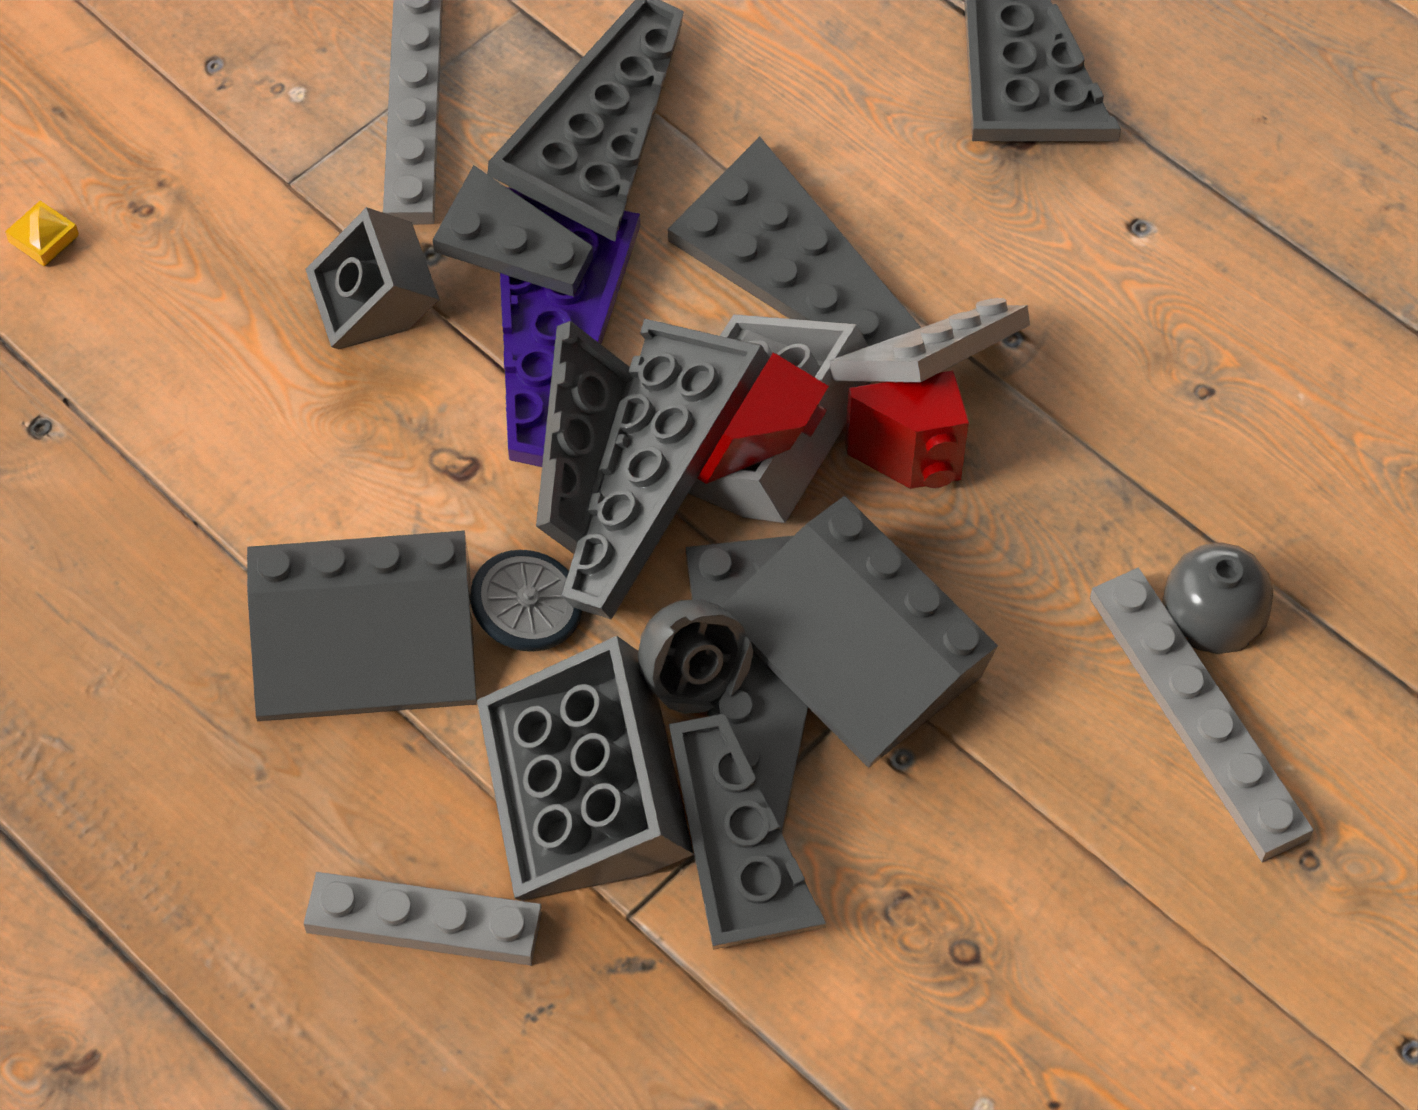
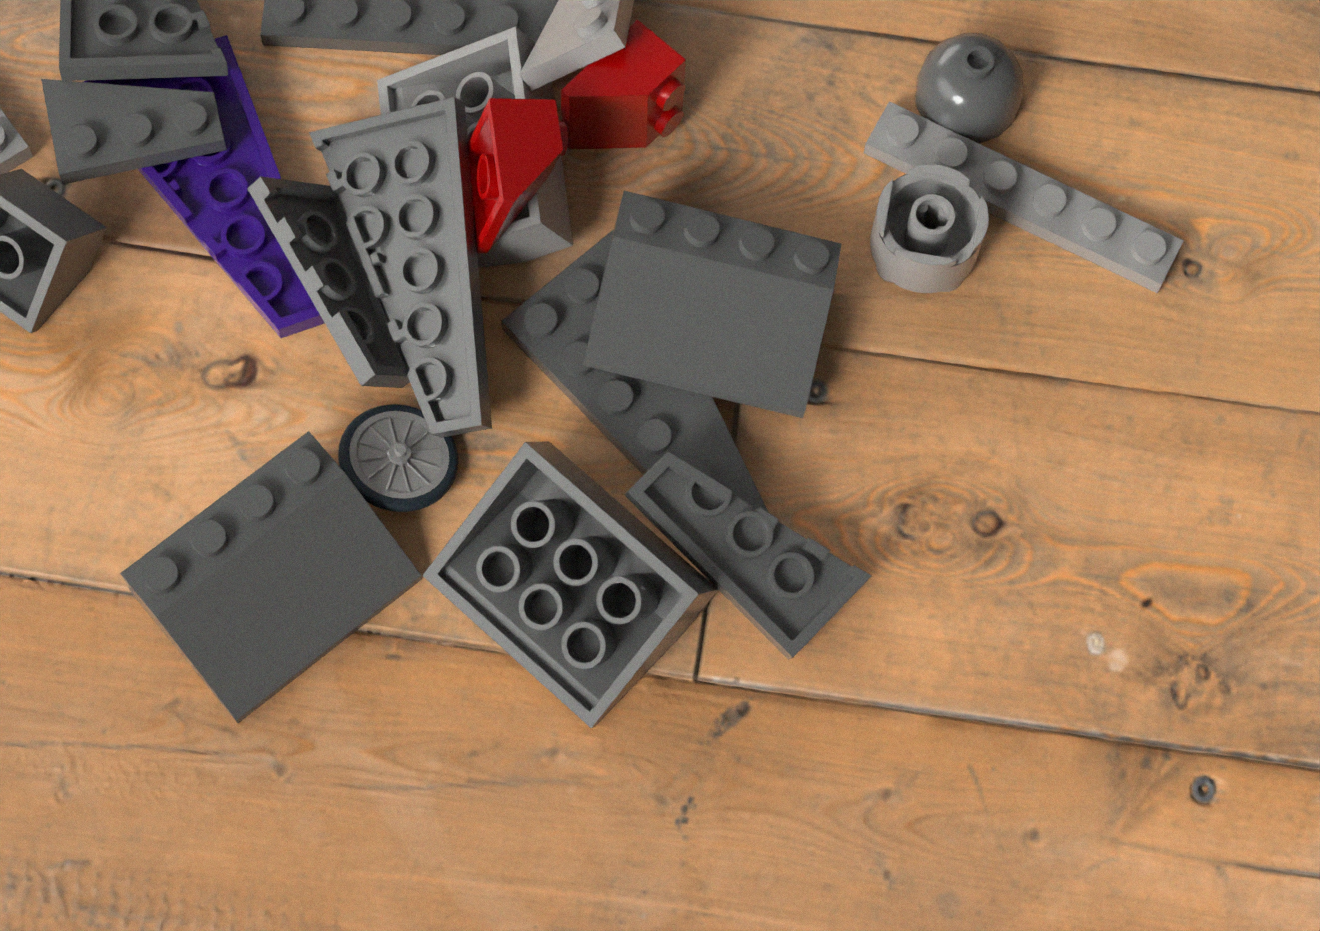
camera: 40 degrees left, 10 degrees up
light grey plate [304,872,542,966] -> none
dark grey cylinder [638,599,753,714] -> none
none -> light grey brick [870,164,989,293]

